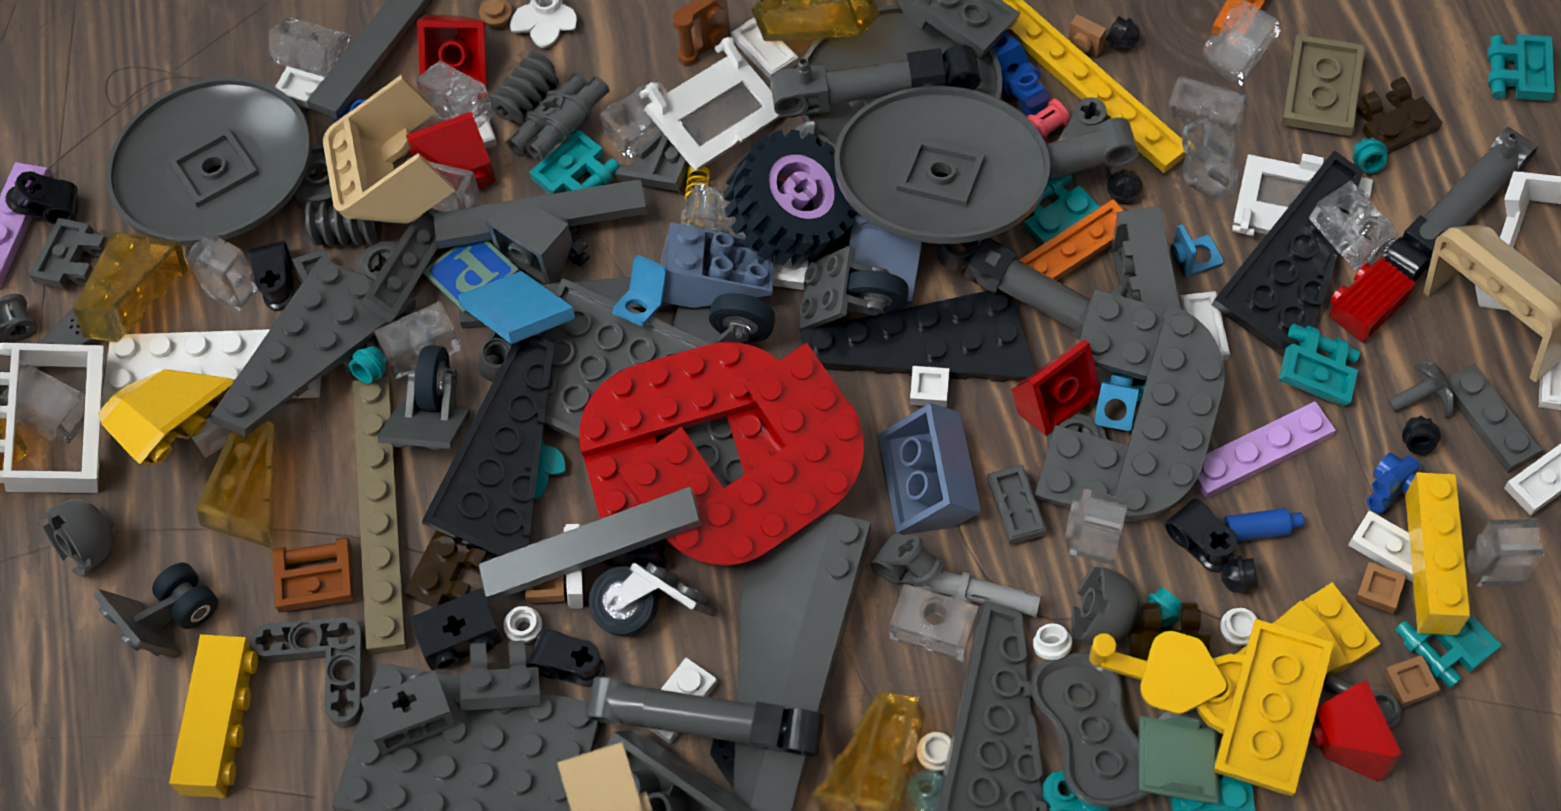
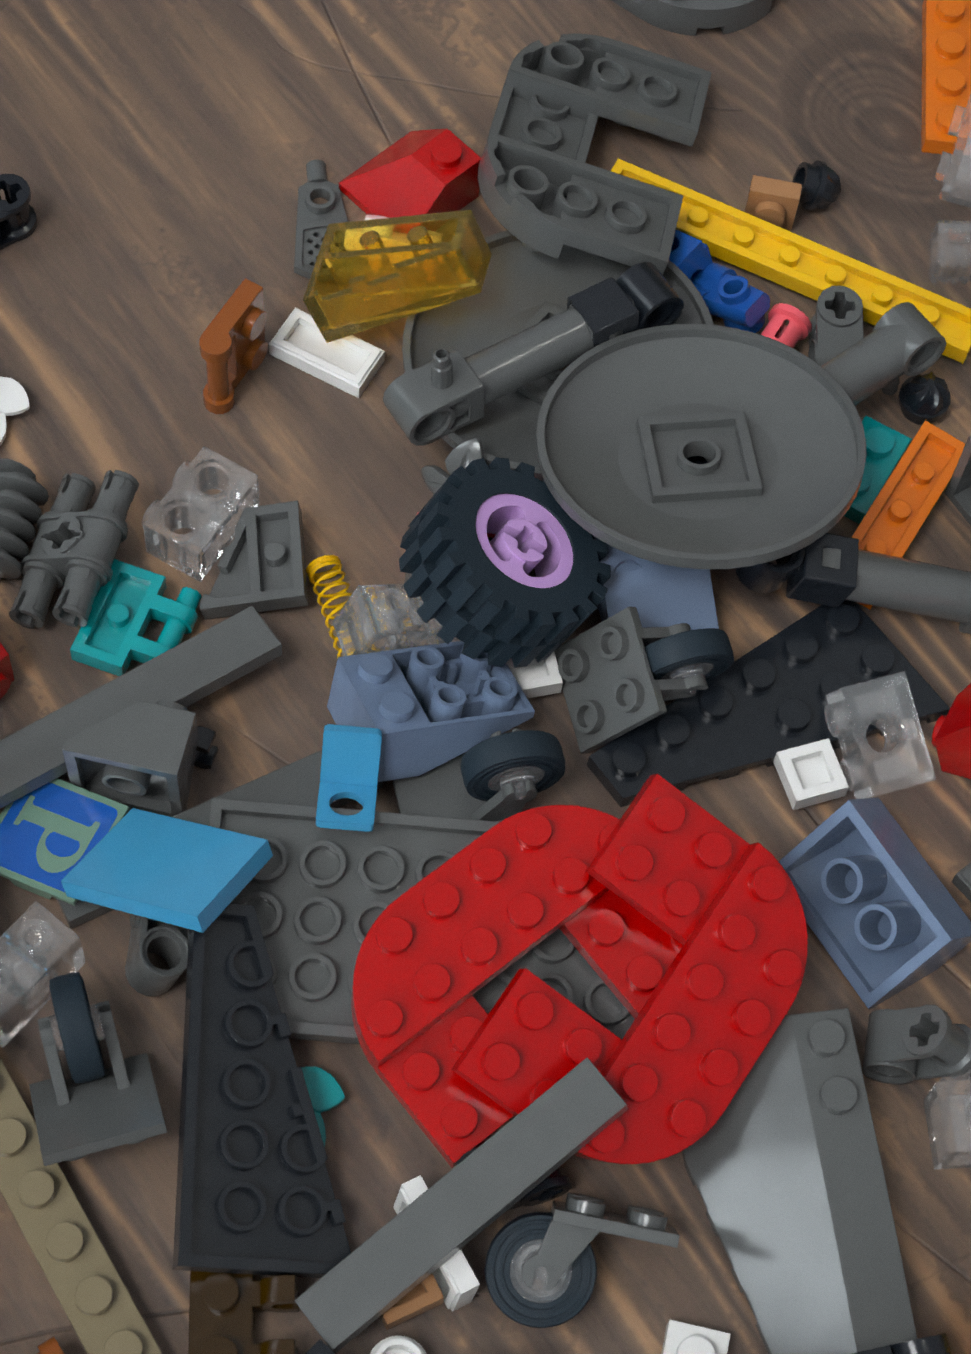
camera: 35 degrees left, 0 degrees up
white piece [639,37,782,172] -> none
none -> clear brick [825,671,937,799]

